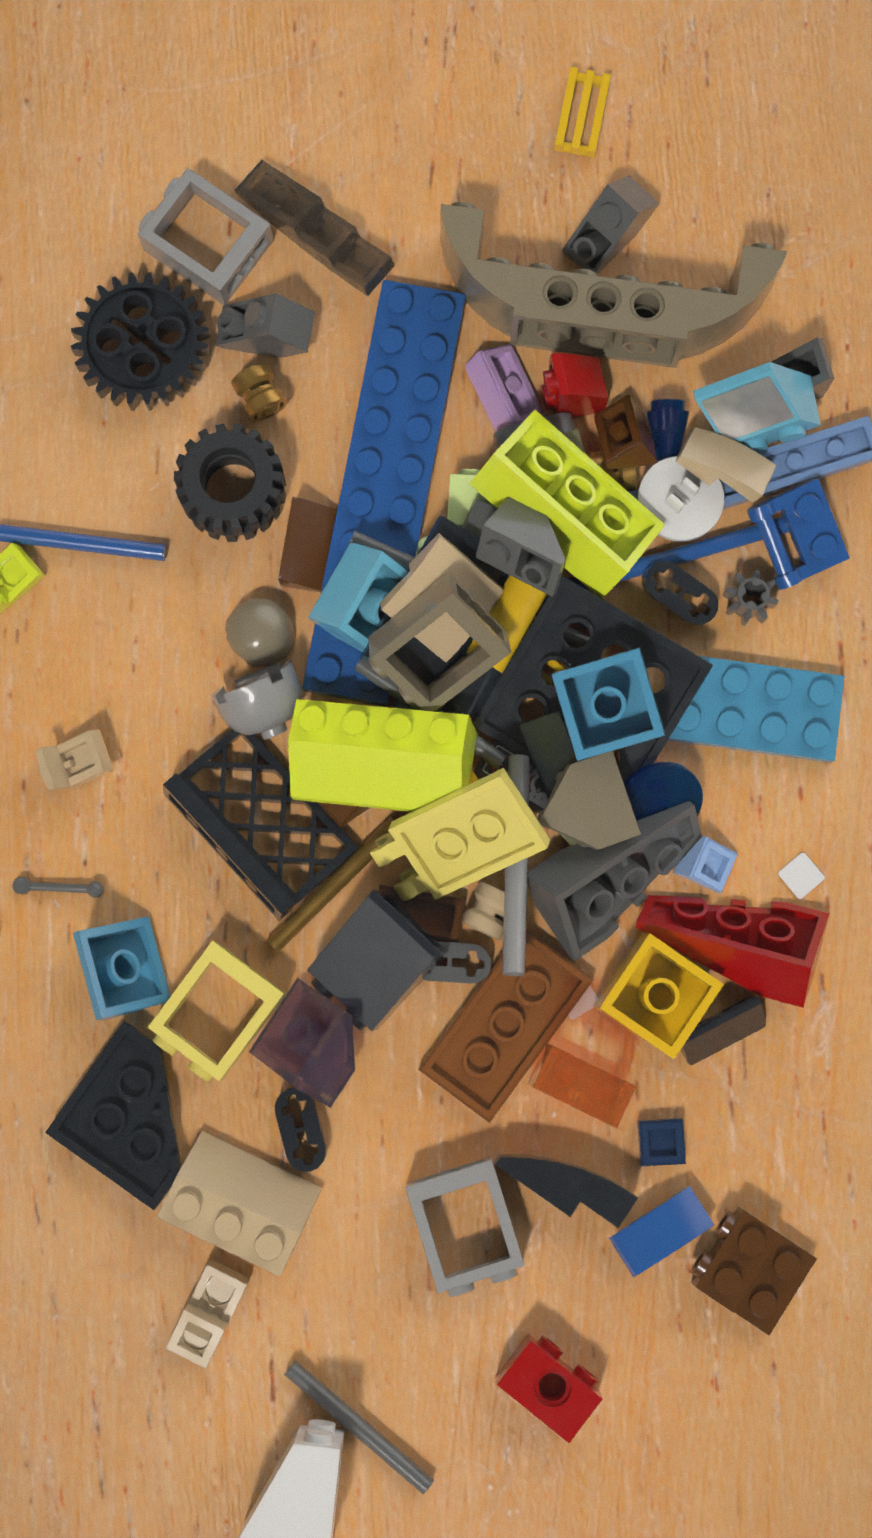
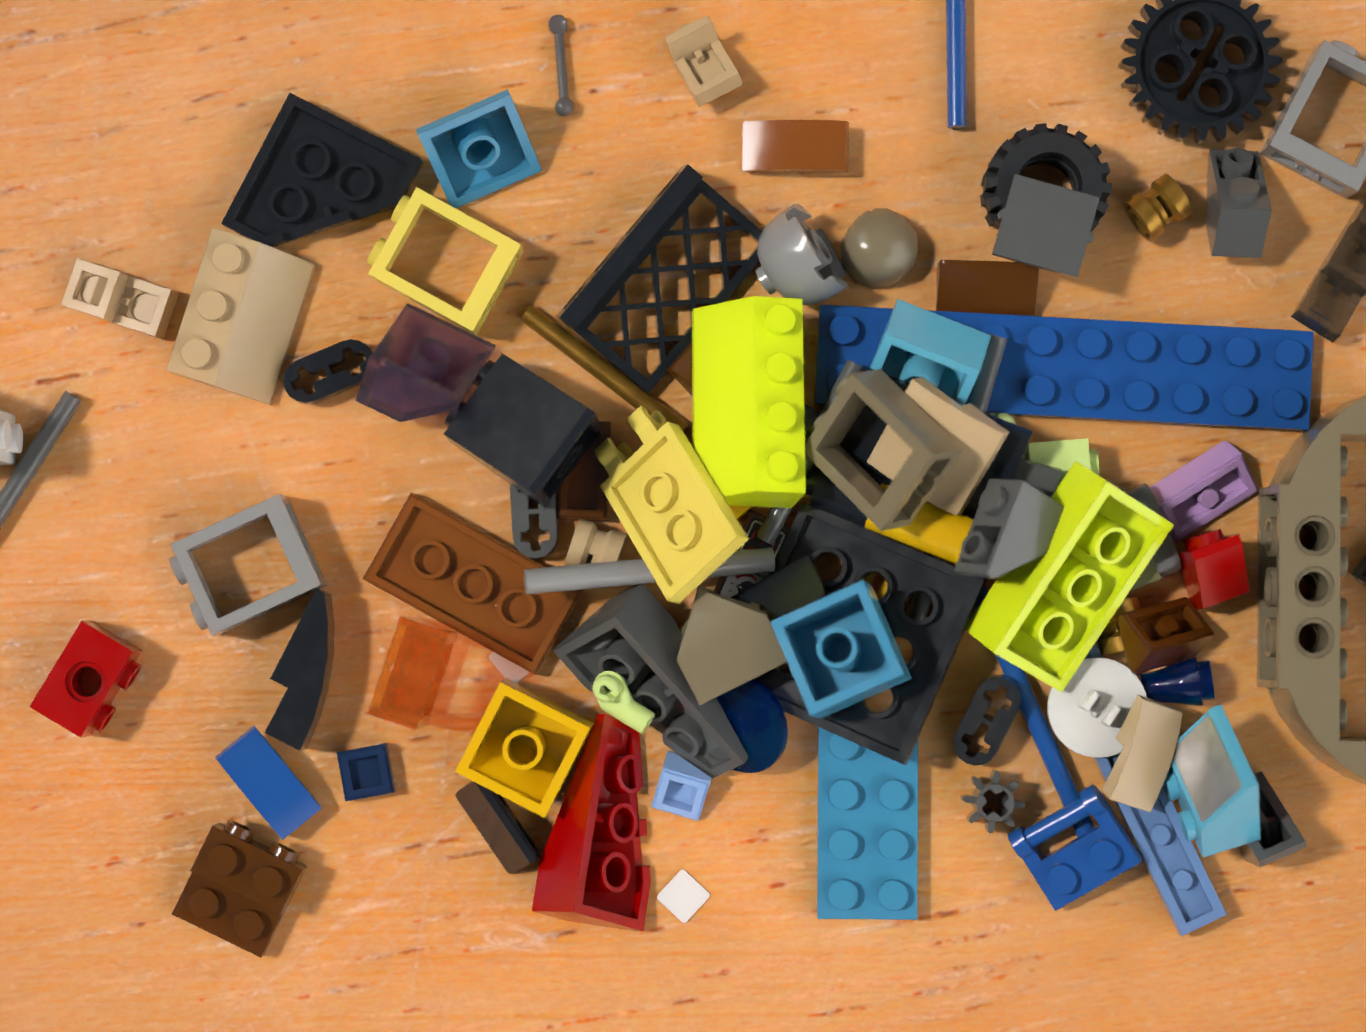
camera: 80 degrees right, 5 degrees up
none -> yellowish green arm [592,671,655,734]
none -> dark orange slope [742,120,849,174]
none -> dark grey piece [992,174,1100,278]

